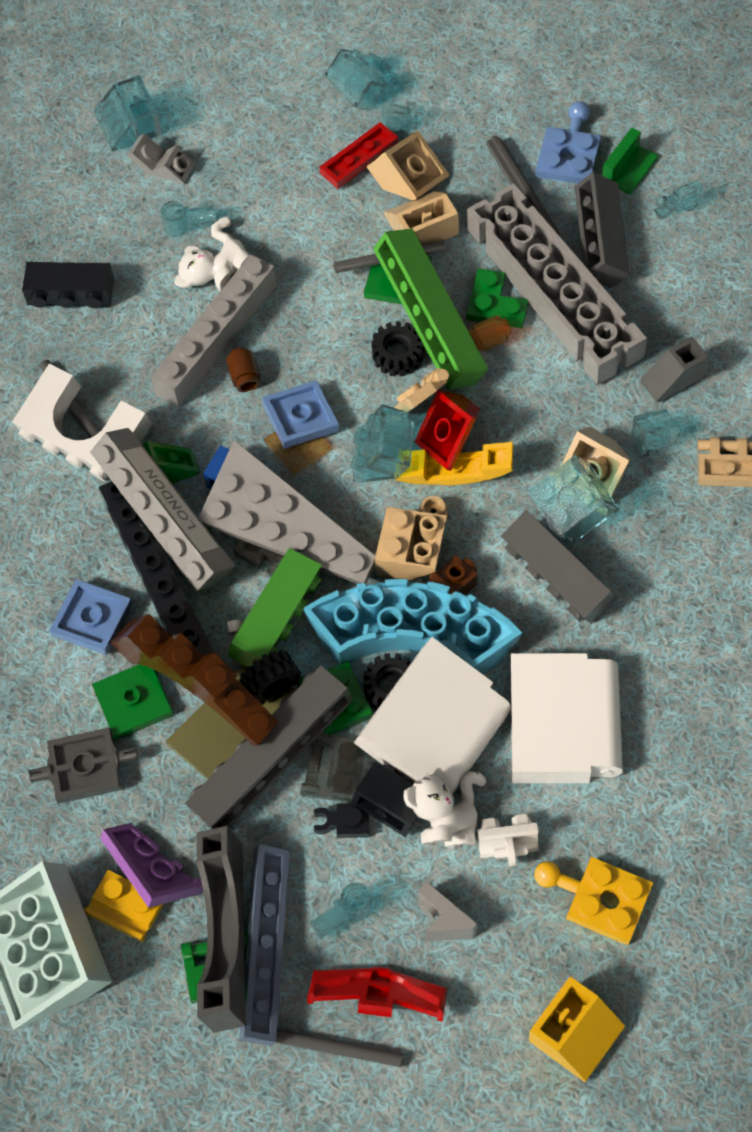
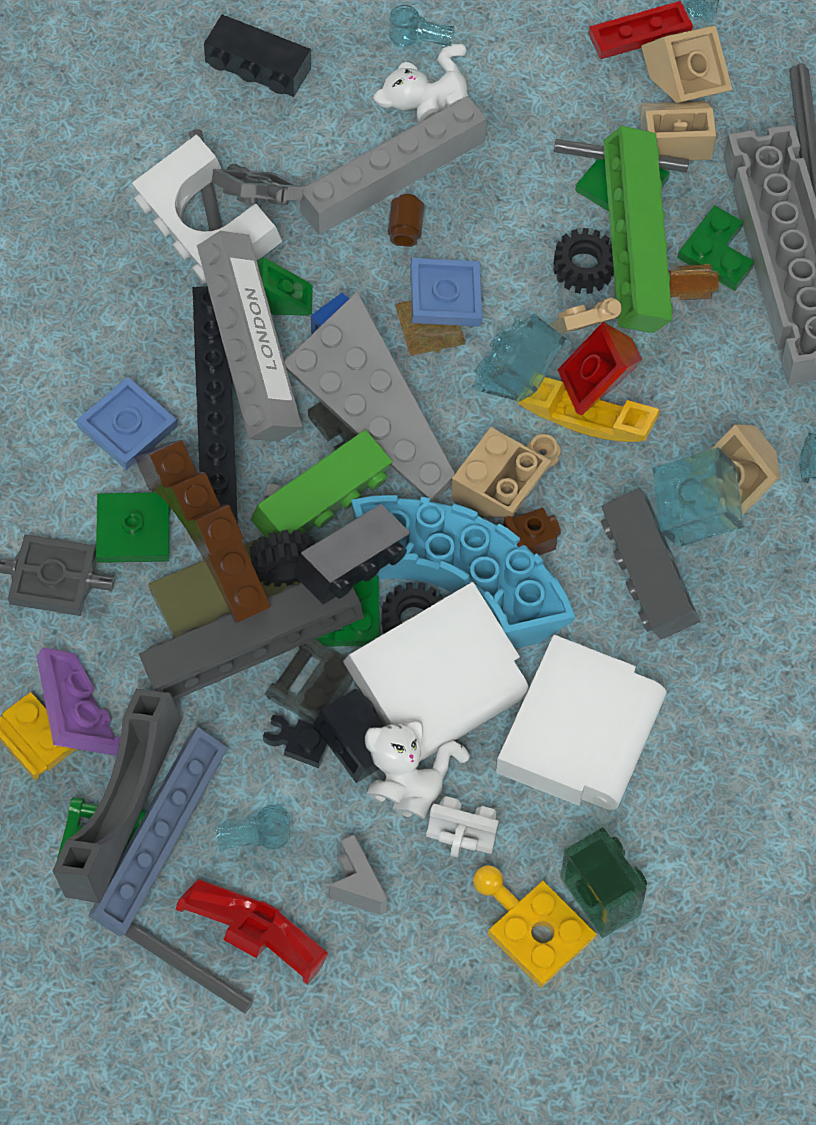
camera: 15 degrees right, 0 degrees up
yellow slope [529,976,625,1083] -> none
none -> dark grey plate [212,164,304,205]
none -> brick [294,504,410,605]
none -> clear green brick [560,827,647,939]

